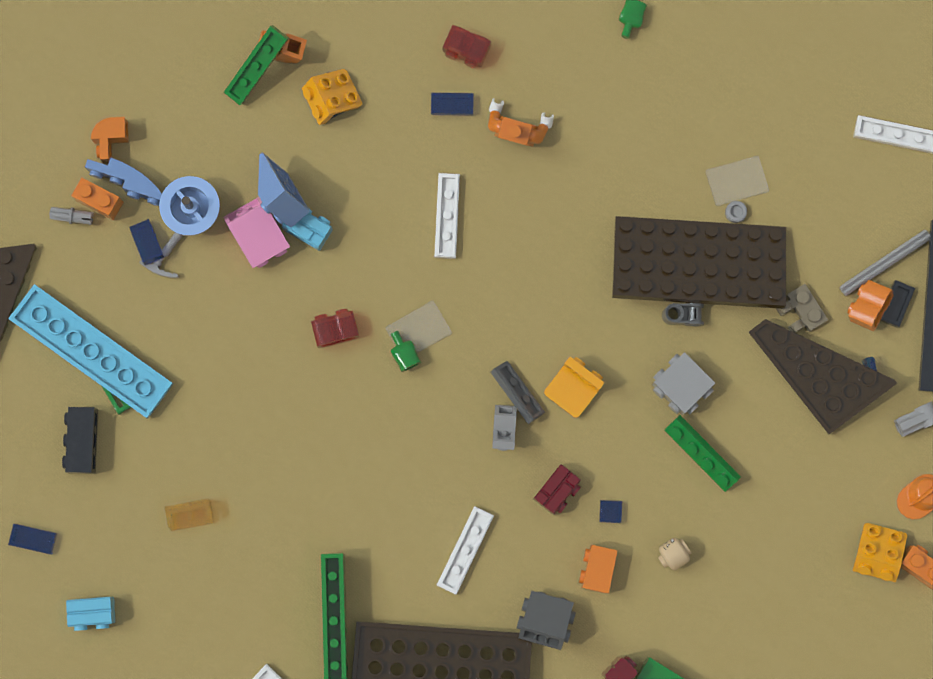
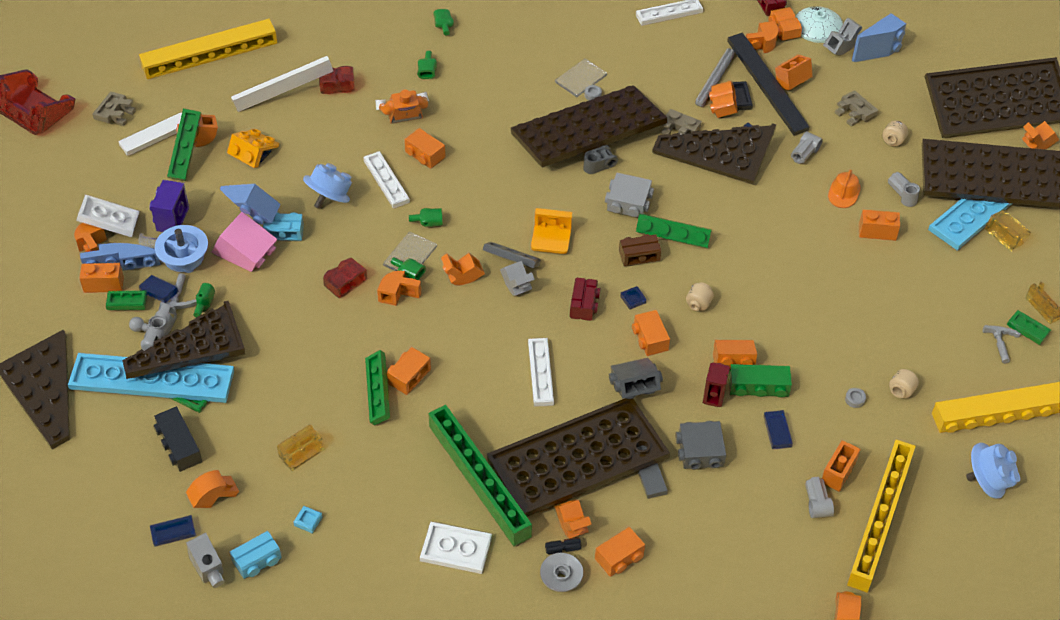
camera: 30 degrees left, 30 degrees down
light grey axle [49,207,94,225] -> none
clear blue tile [431,93,474,116] -> none
light orange bracket [853,523,907,583] -> none
none -> white tile [76,195,140,237]
none -> green plate [106,291,147,310]
none -> white tile [118,113,182,156]
none -> dark brown wing [122,301,245,379]
none -> light grey piece [129,303,177,351]
none -> clear piece [138,233,157,249]
none -> dark purple brick [150,180,189,232]
none -> orange brick [186,470,239,508]
none -> light grey torso [186,533,225,588]
none -> green piece [193,283,215,318]
none -> white tile [231,56,334,112]
none -> medium azure tile [293,506,323,534]
none -> light blue piece [303,163,352,209]
none -> green plate [365,350,390,426]
none -> orange brick [377,271,421,306]
none -> orange brick [387,347,431,395]
none -> orange brick [404,128,445,169]
none -> green piece [409,208,443,227]
none -> green piece [417,50,437,79]
none -> orange brick [441,253,485,285]
none -> reddish brown brick [619,234,661,266]
none -> orange brick [713,340,757,367]

